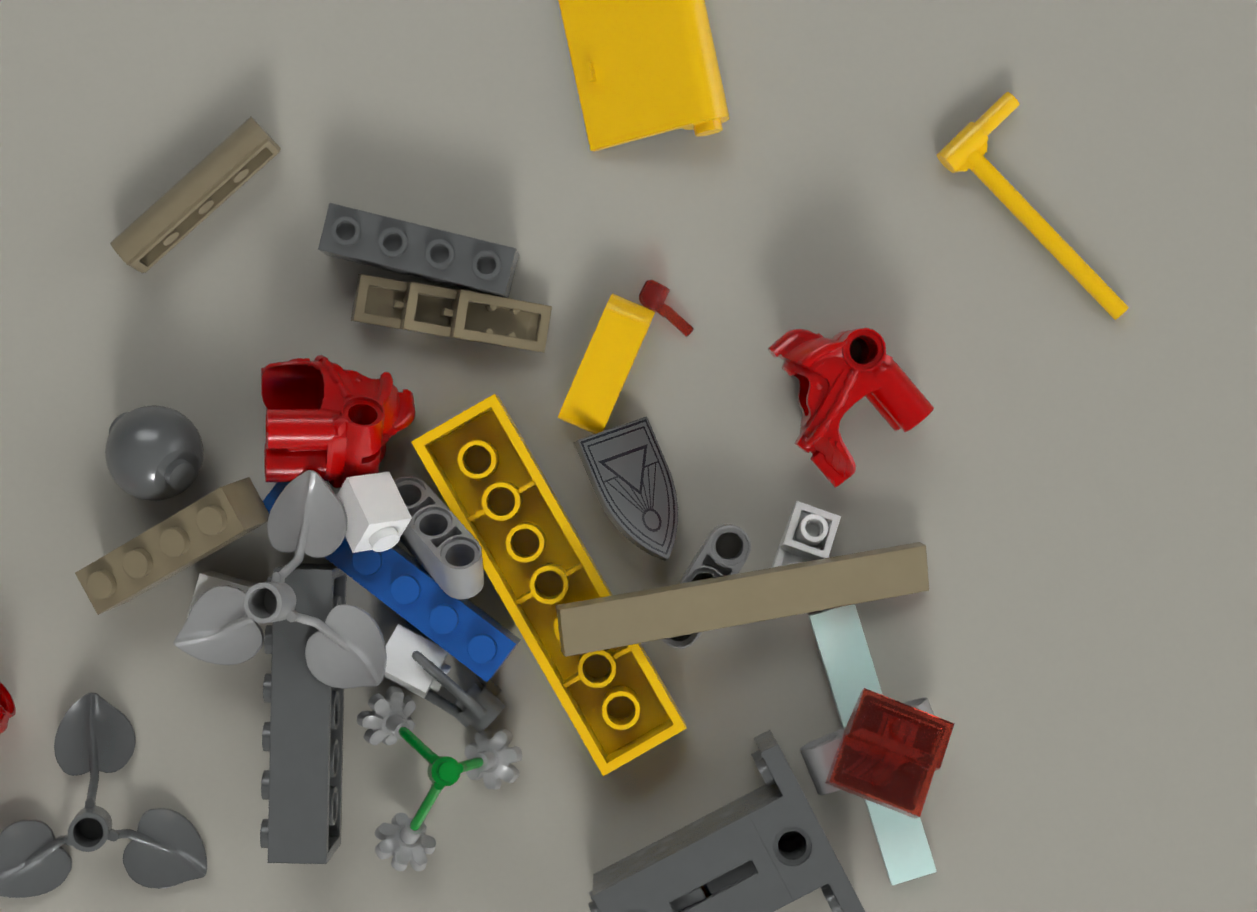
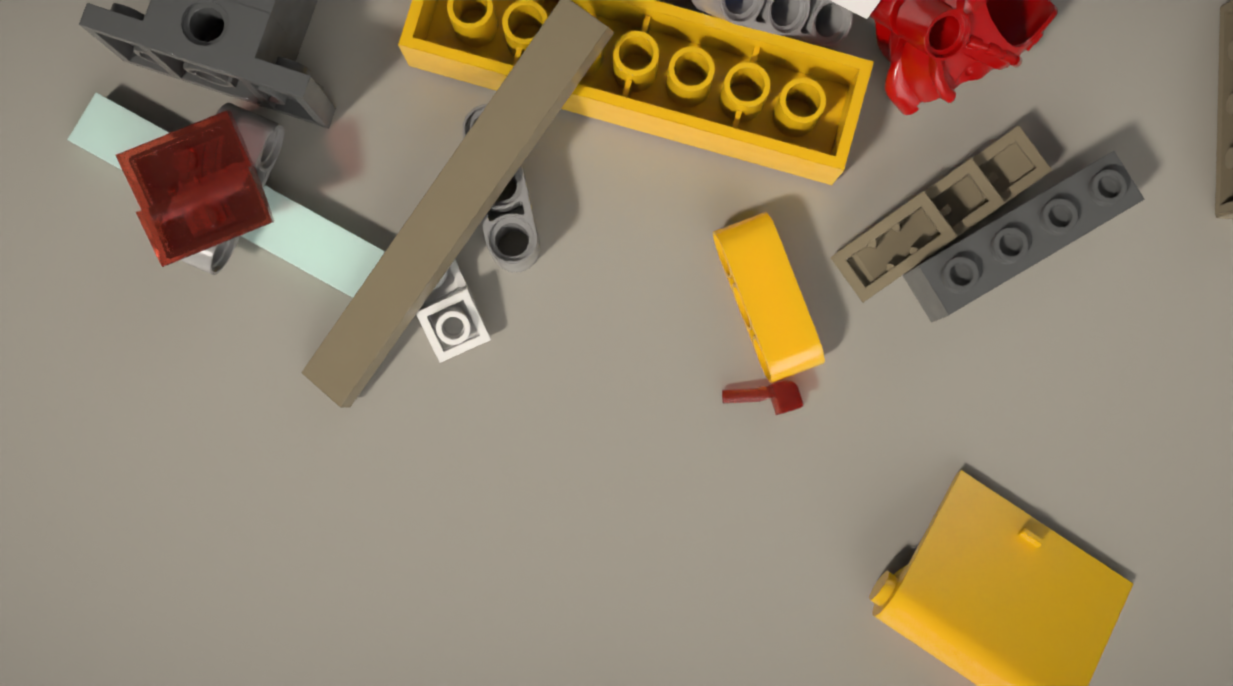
camera: 130 degrees right, 5 degrees down
dark grey shield [574,416,678,561] -> none
red helmet [768,328,934,488] -> none

